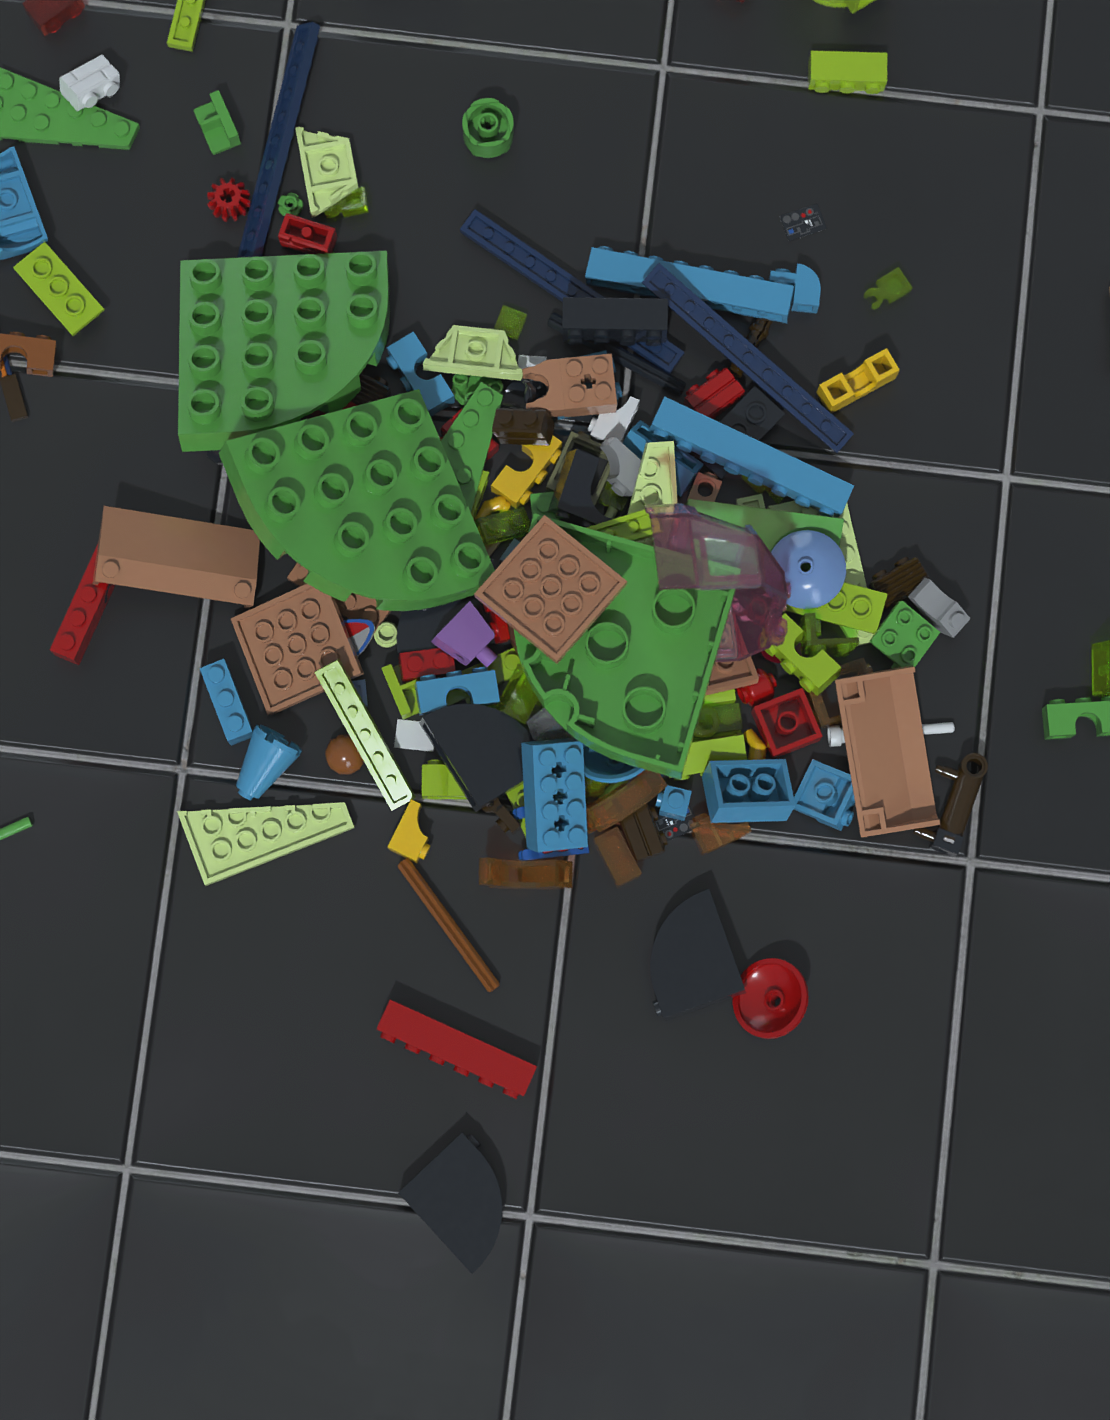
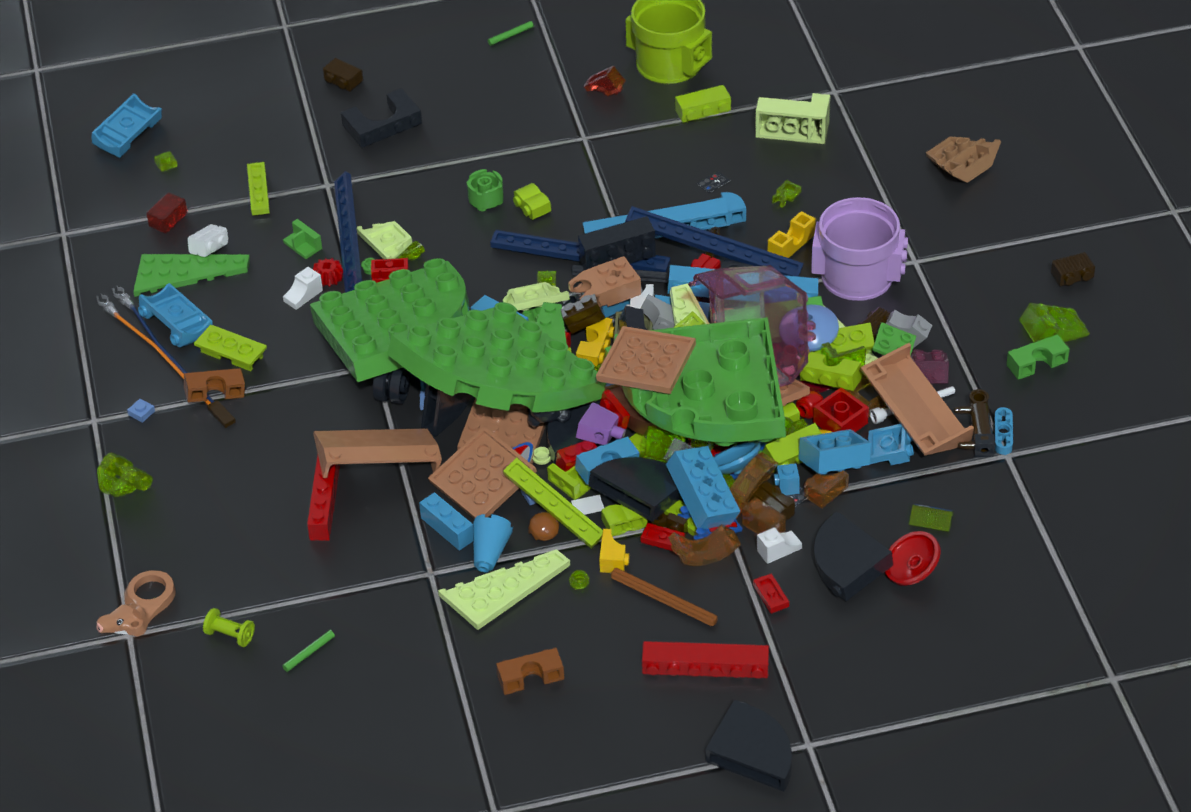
camera: 15 degrees left, 35 degrees down
none -> white arch [283,267,323,310]
none -> dark orange arch [496,648,564,695]
none -> lime brick [513,183,551,220]
none -> clear neon green plate [569,570,590,589]
none -> red plate [641,523,685,552]
none -> red plate [753,573,789,613]
none -> yellowish green hinge [756,93,830,144]
none -> white arch [757,527,802,564]
none -> lavender cylinder [812,197,908,301]
none -> clear neon green panel [909,504,954,532]
none -> clear pink bracket [911,349,949,383]
none -> dark azure beam [994,407,1013,455]

